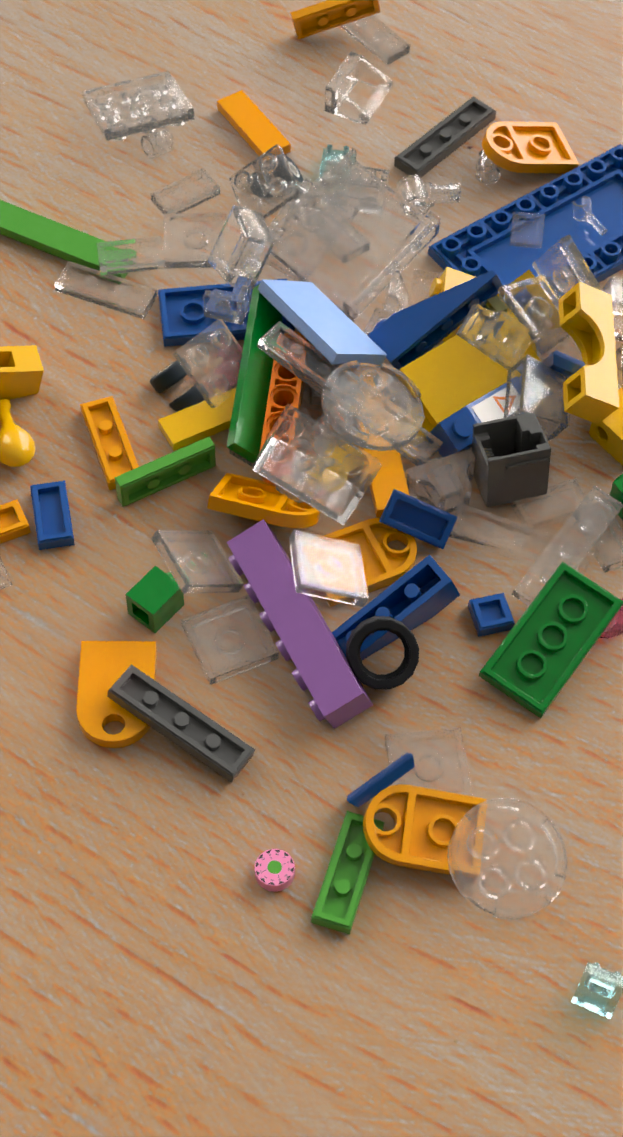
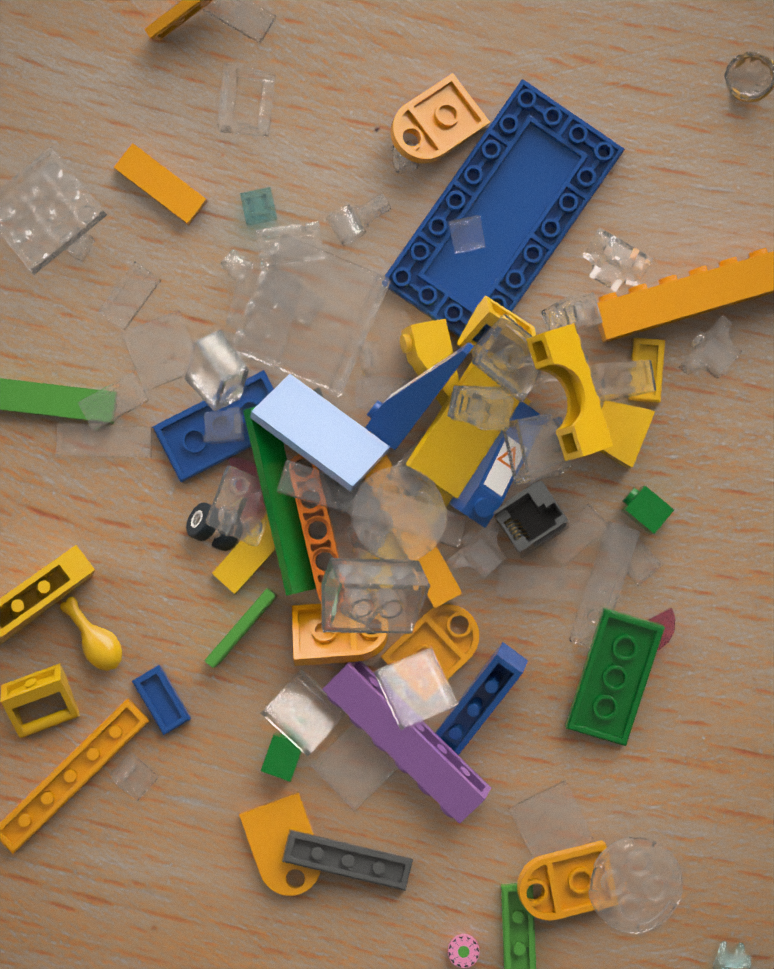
camera: 10 degrees left, 30 degrees up
light orange tile [80,396,139,490] -> none
clear plate [229,144,304,228] -> none
black tyre [346,616,419,689] -> none
blue tile [346,752,415,808] -> none
blue tile [379,489,458,549] -> none
dark grey tile [394,96,496,181] -> none
blue tile [468,593,515,637] -> none
olive piece [487,295,508,318] -> none
clear tile [532,234,604,309] -> none
blue tile [537,350,586,386] -> none
clear hand [572,196,607,235] -> none

